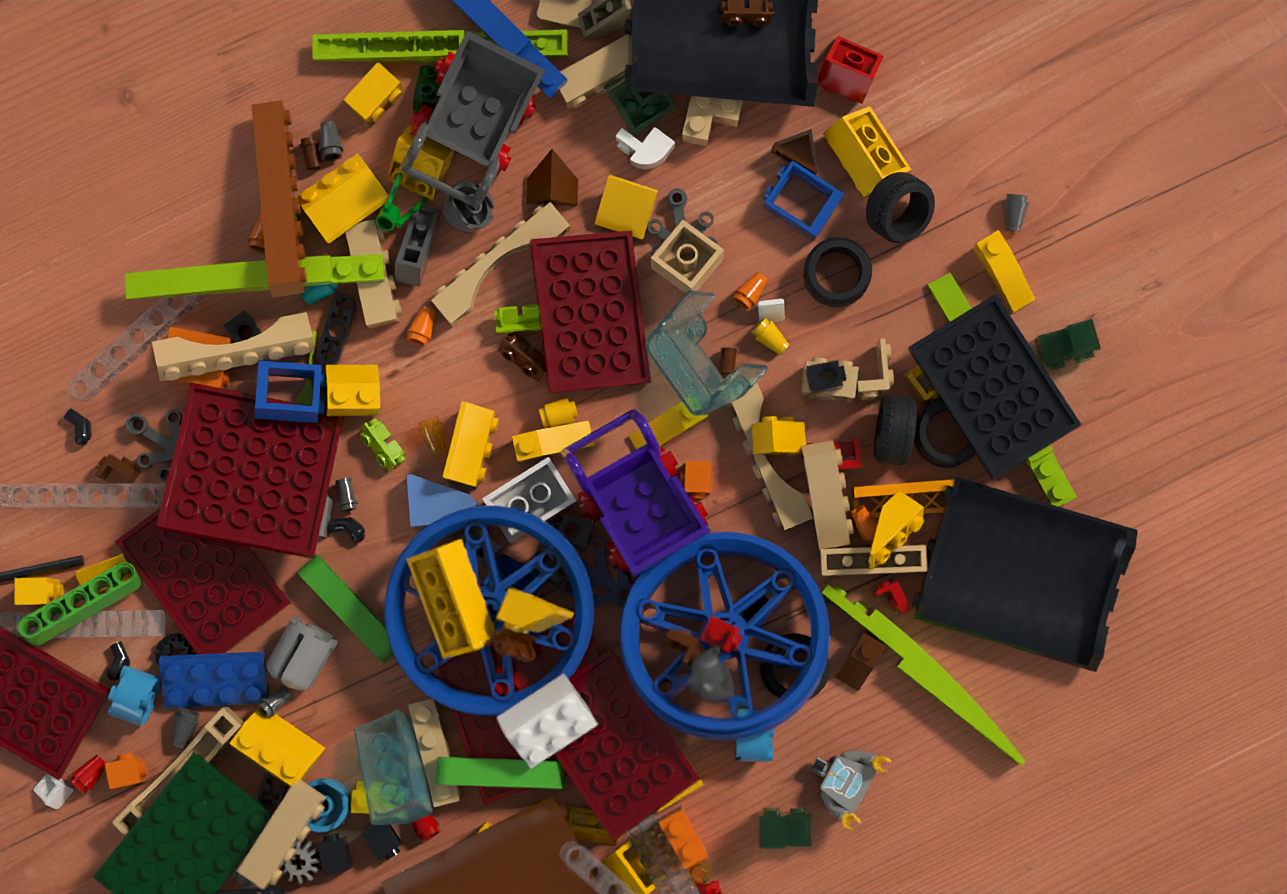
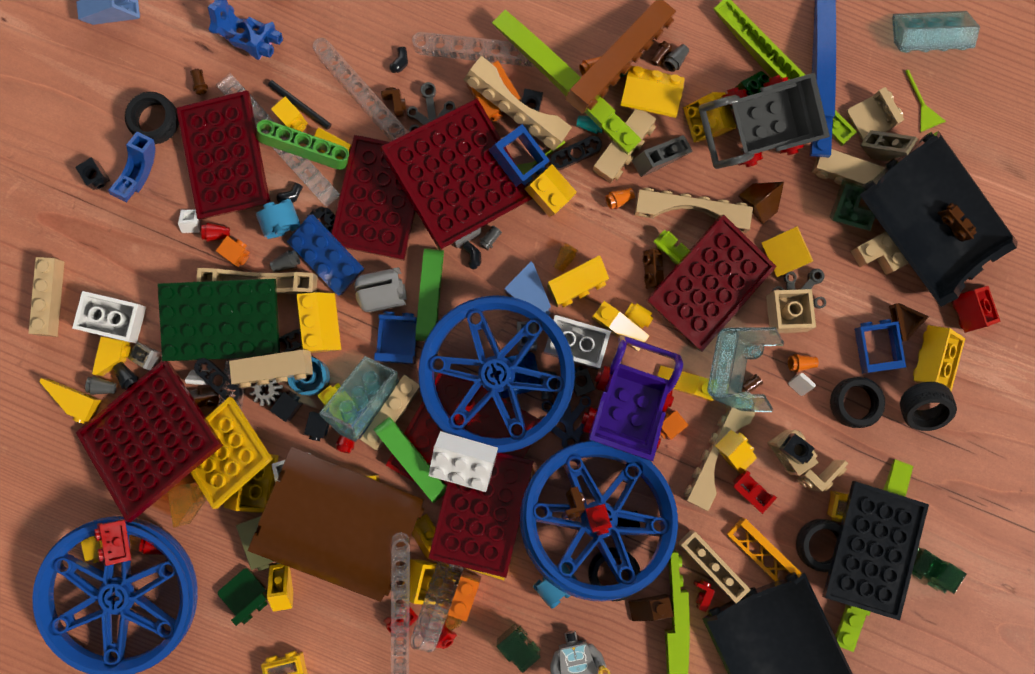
camera: 40 degrees right, 0 degrees up
dark grey pin [258,686,292,718] -> none
yellow brick [343,62,403,125] -> none
lime hinge [359,418,406,473] -> none
green plant [375,172,428,231] -> none
yellow slope [406,539,495,659] -> none
dark grey cylinder [442,180,494,233] -> none
reddish brown hinge [485,628,537,663] -> none
yellow slope [497,588,574,635] -> none
white brick [616,127,675,169] -> none
dark grey cylinder [687,647,735,702] -> none
yellow cone [751,318,789,355] -> none
tan brick [802,440,854,550] -> none
orange cone [851,505,878,545] -> none
yellow slope [869,490,924,570] -> none
black tyre [874,395,917,465] -> none
yellow slope [973,230,1036,313] -> none
dark grey cone [1003,194,1029,232] -> none
none -> blue panel [374,311,417,364]

